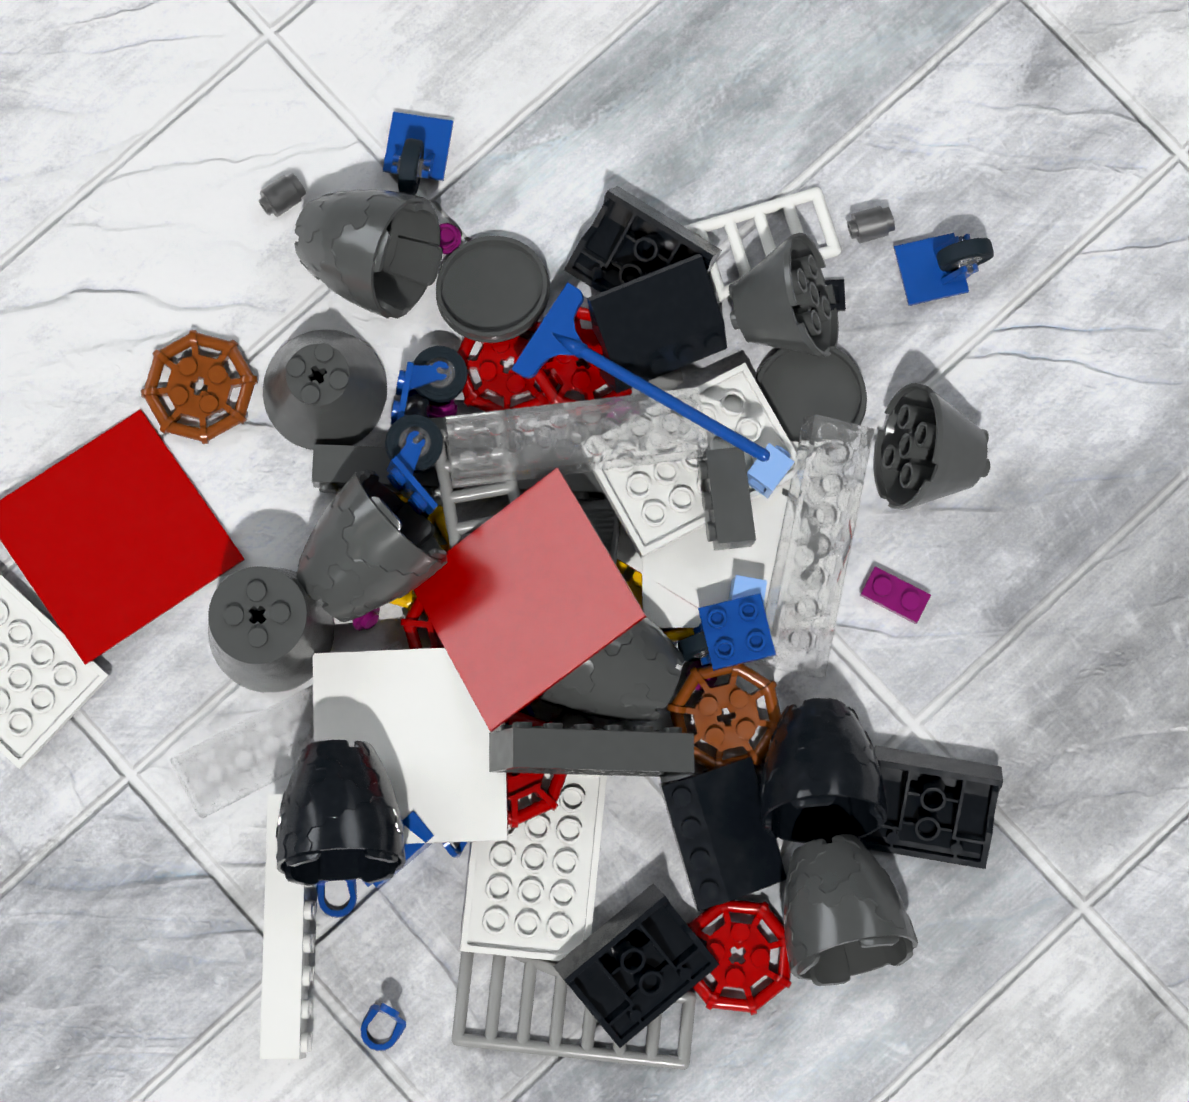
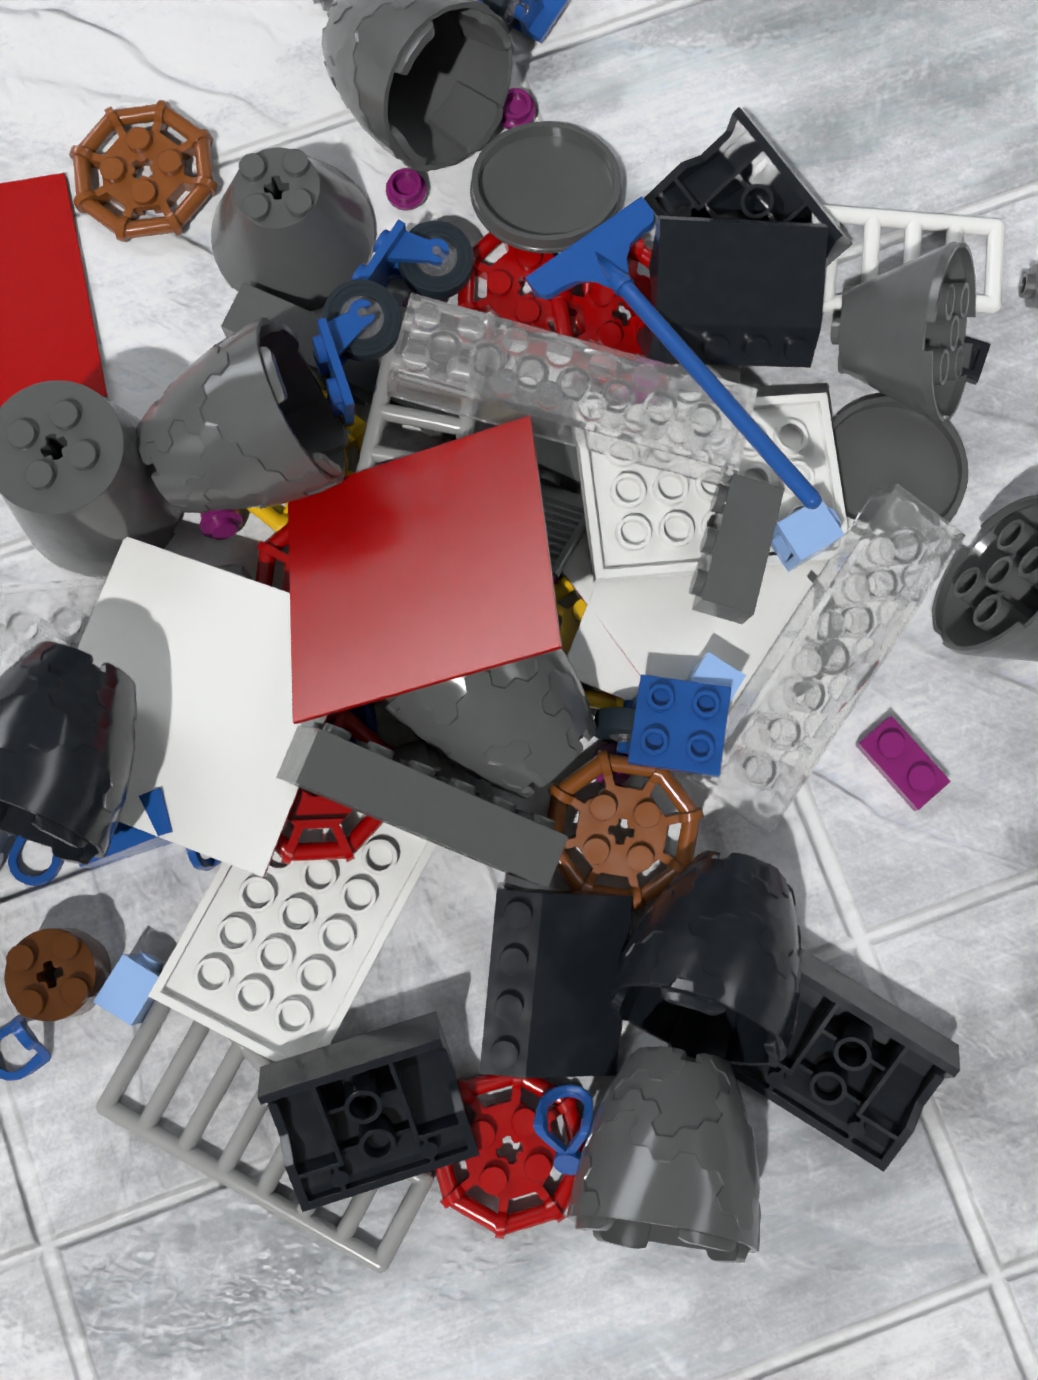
camera: 25 degrees right, 0 degrees up
none -> reddish brown brick [4,928,111,1021]
none -> light blue brick [93,950,164,1026]
none -> magenta plate [386,168,427,211]
none -> blue piece [533,1084,594,1175]

